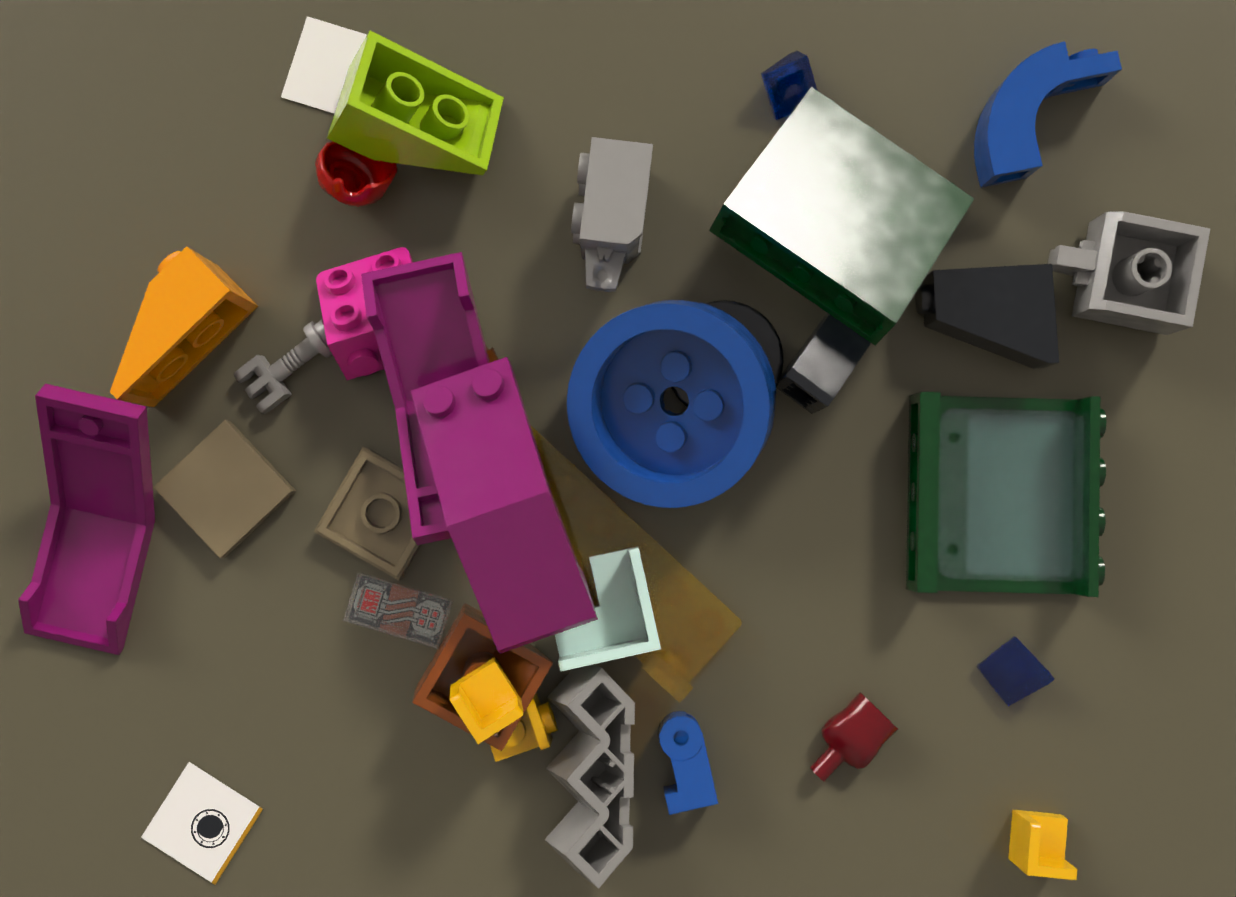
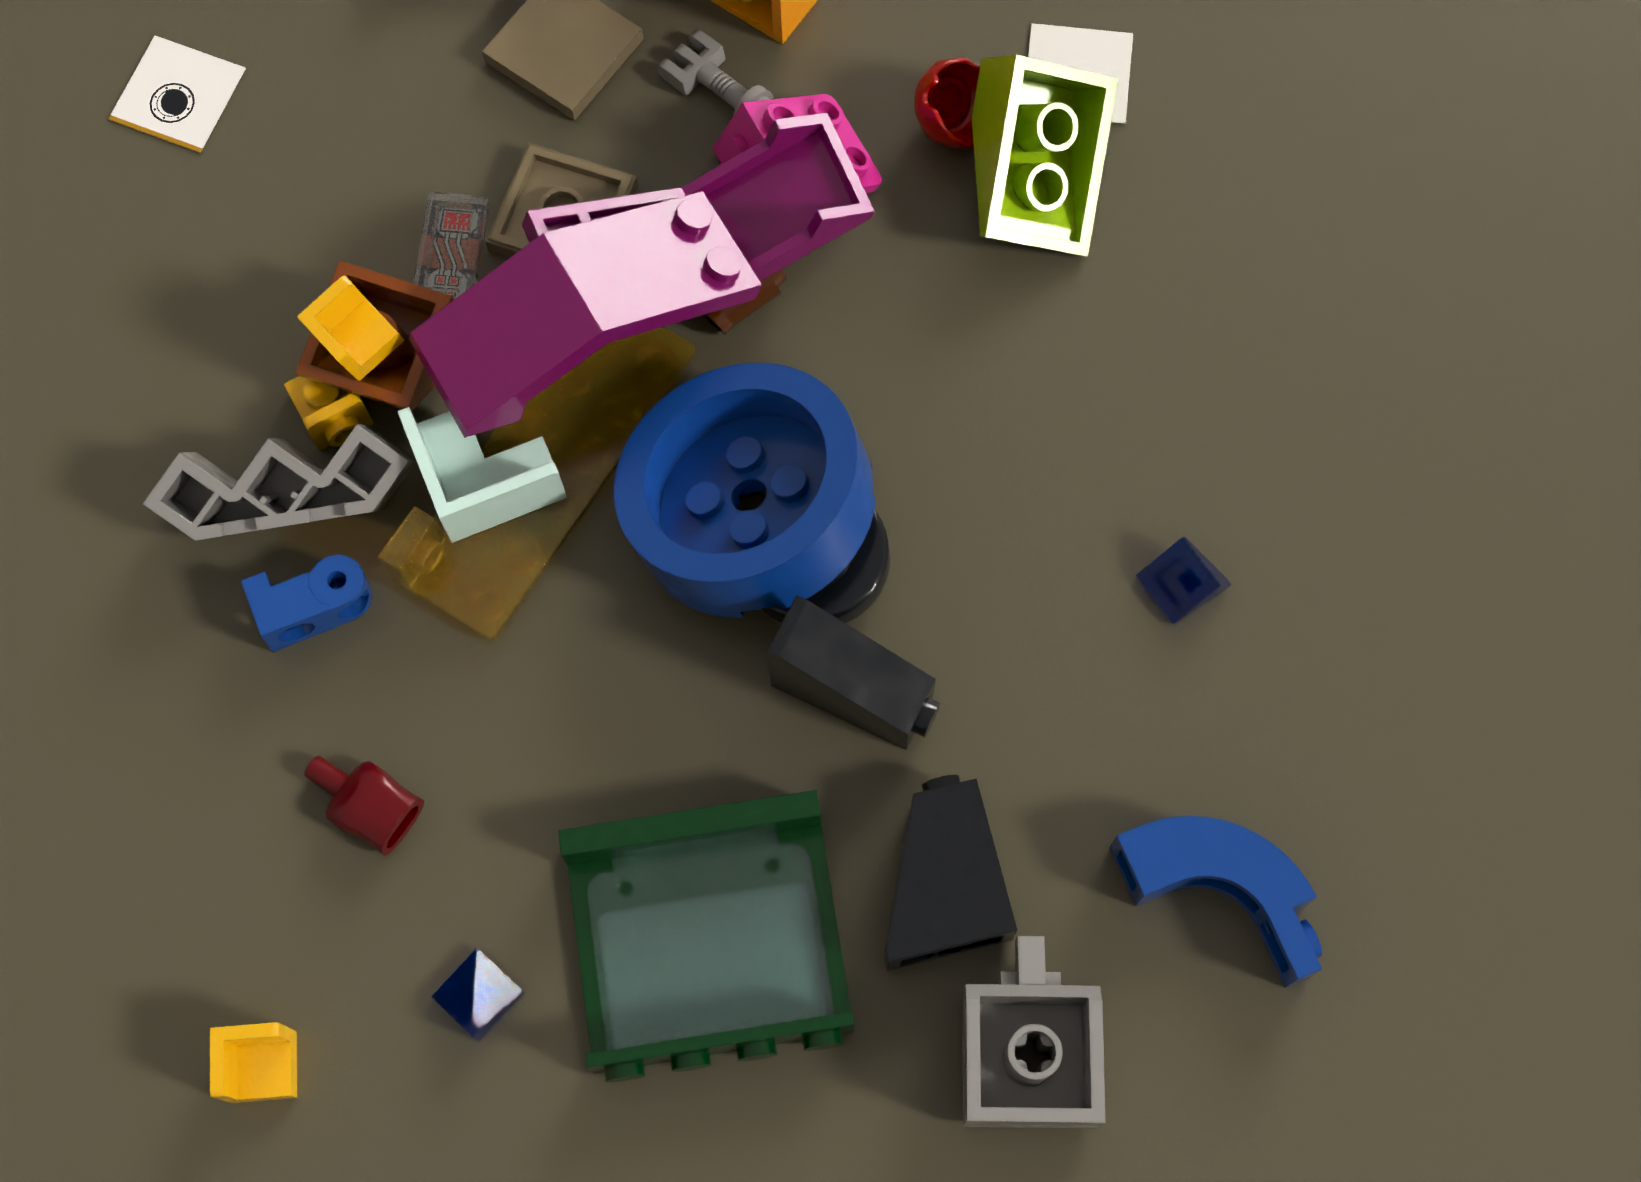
camera: 85 degrees right, 15 degrees down
light grey hinge [571,137,653,292] -> none
panel [709,87,974,346] -> none

